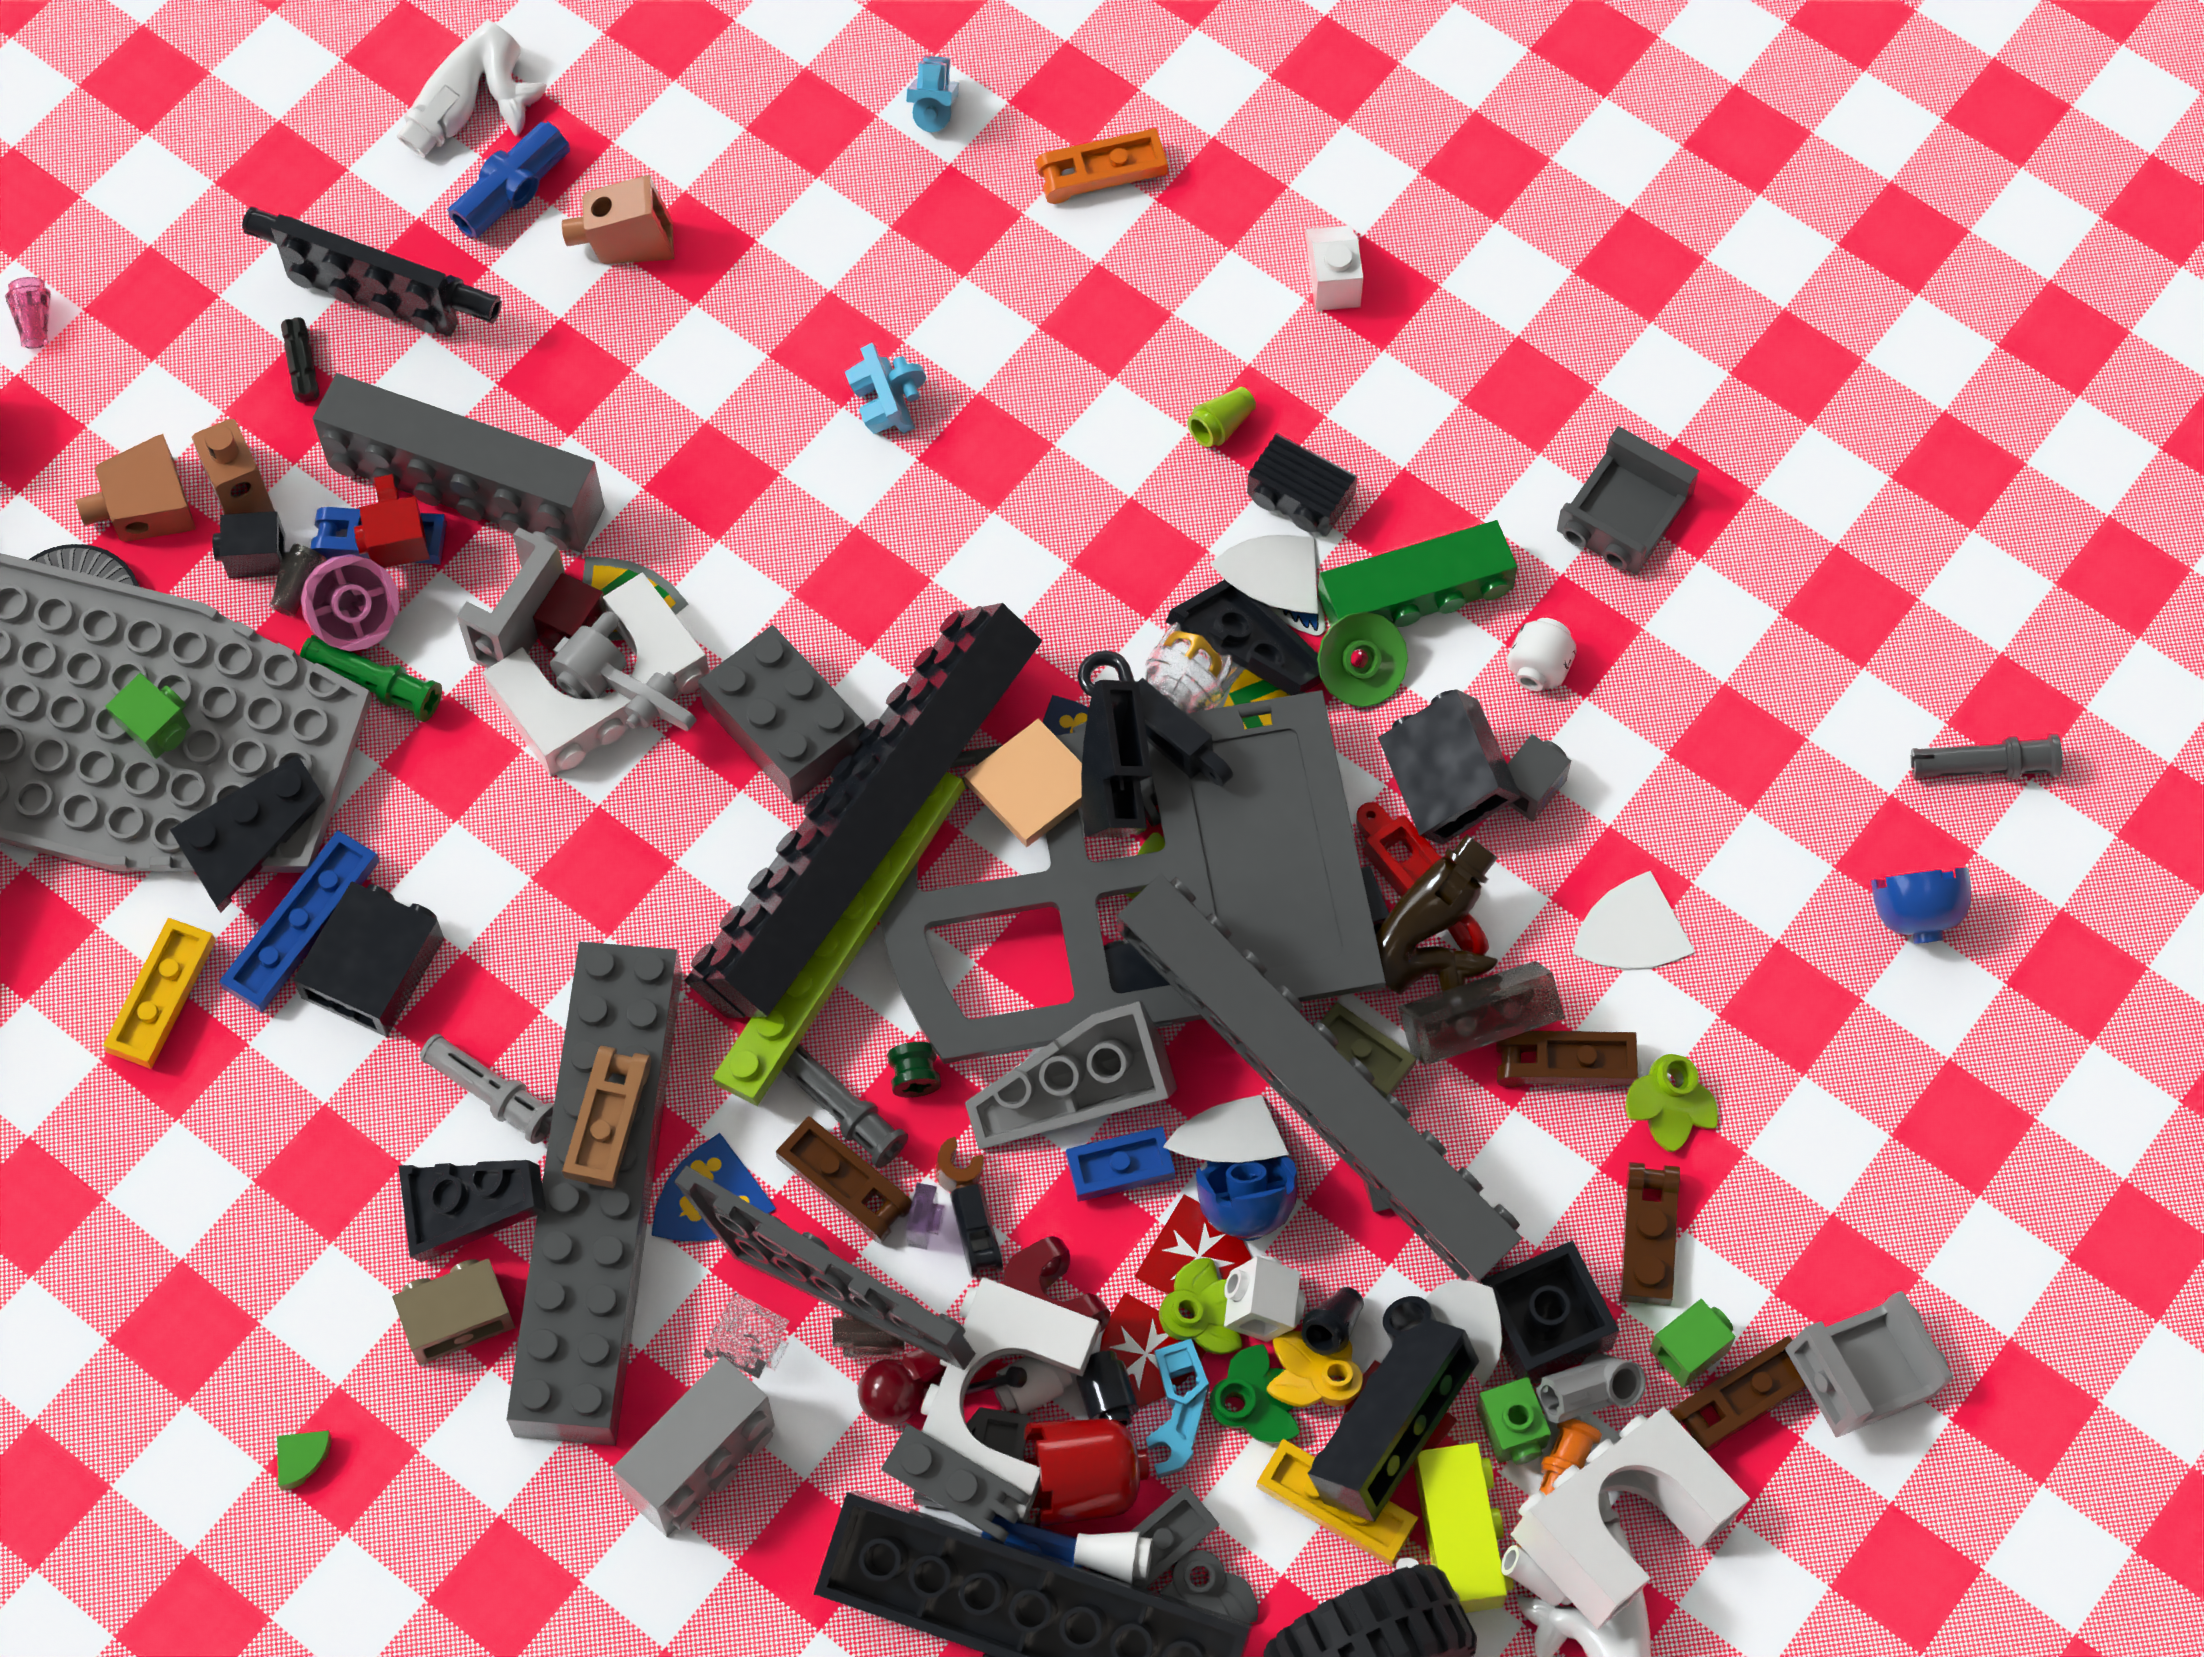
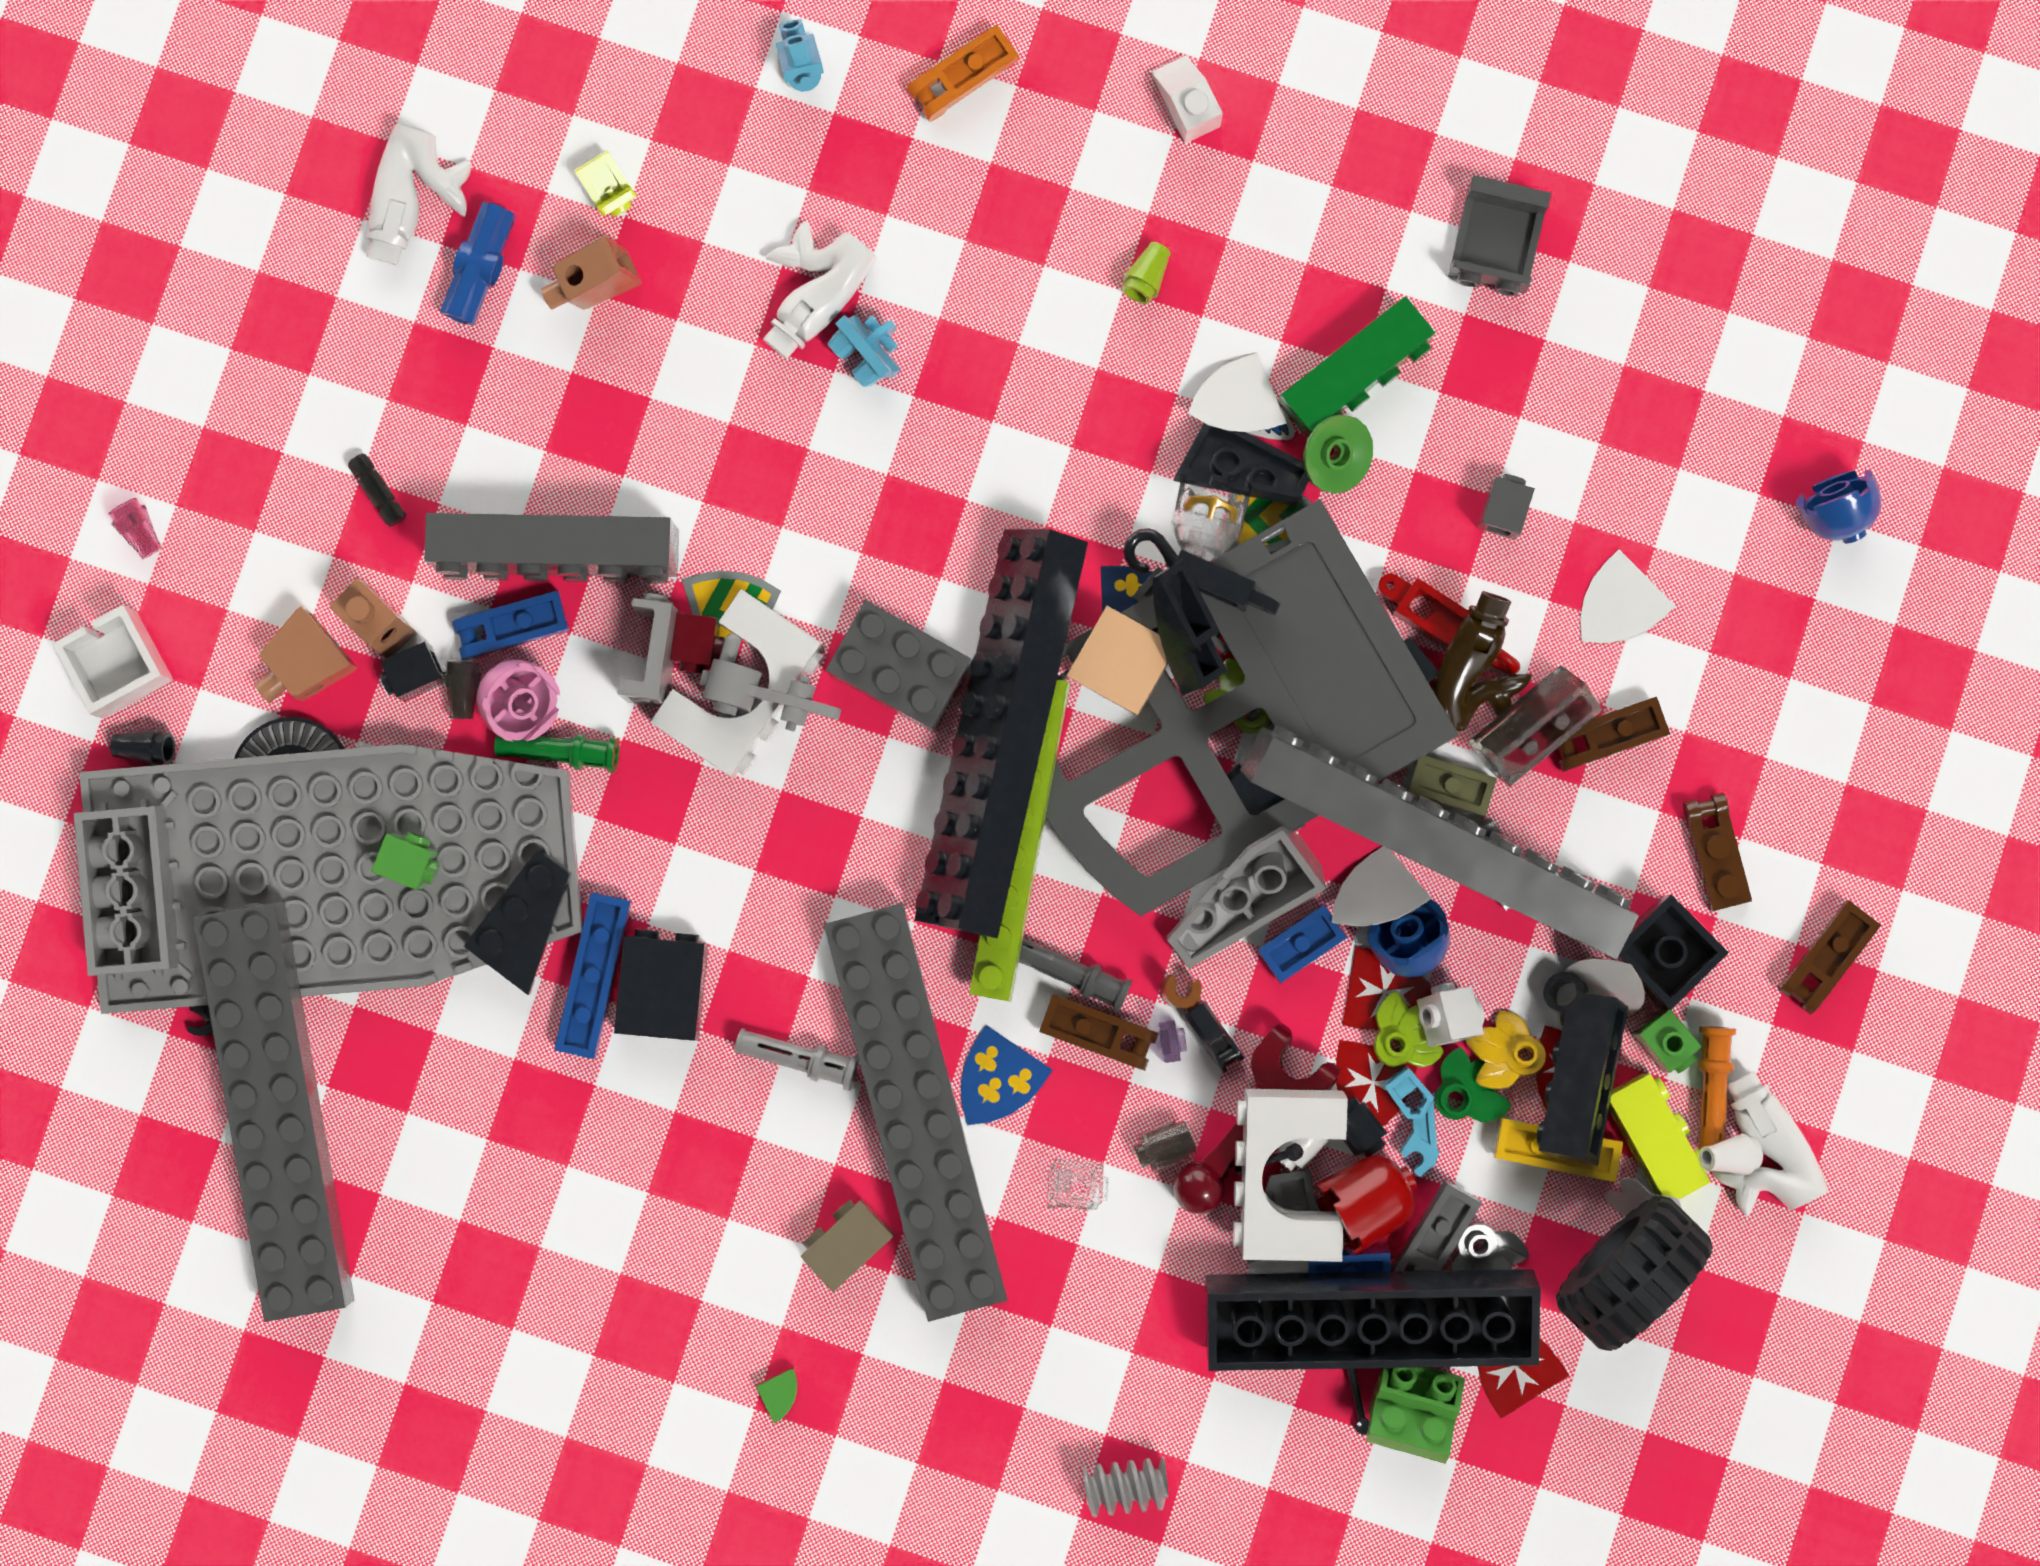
camera: 15 degrees left, 20 degrees up
yellow plate [103,917,216,1069] -> none
black plate [242,206,502,337] -> none
red brick [354,474,430,568] -> none
black wing [398,1160,546,1262] -> none
medium nougat plate [562,1045,651,1189] -> none
light grey brick [612,1355,775,1537] -> none
dark grey wing [674,1165,976,1370] -> none
dark grey hinge [881,1424,1031,1543] -> none
dark green wheel [887,1042,941,1098] -> none
white cone [1074,1531,1153,1584] -> none
black brick [1247,433,1358,536] -> none
black cone [1301,1287,1364,1355] -> none
black brick [1378,689,1521,845] -> none
white head [1507,618,1577,691] -> none
white arch [1510,1407,1750,1630] -> none
light grey piece [1536,1353,1646,1423] -> none
lime plate [1625,1054,1718,1152] -> none
bright green brick [1649,1298,1736,1389] -> none
light grey panel [1785,1291,1953,1438] -> none
dark grey pin [1910,734,2062,780] -> none
none -> bracket [573,150,637,217]
none -> white piece [763,222,877,359]

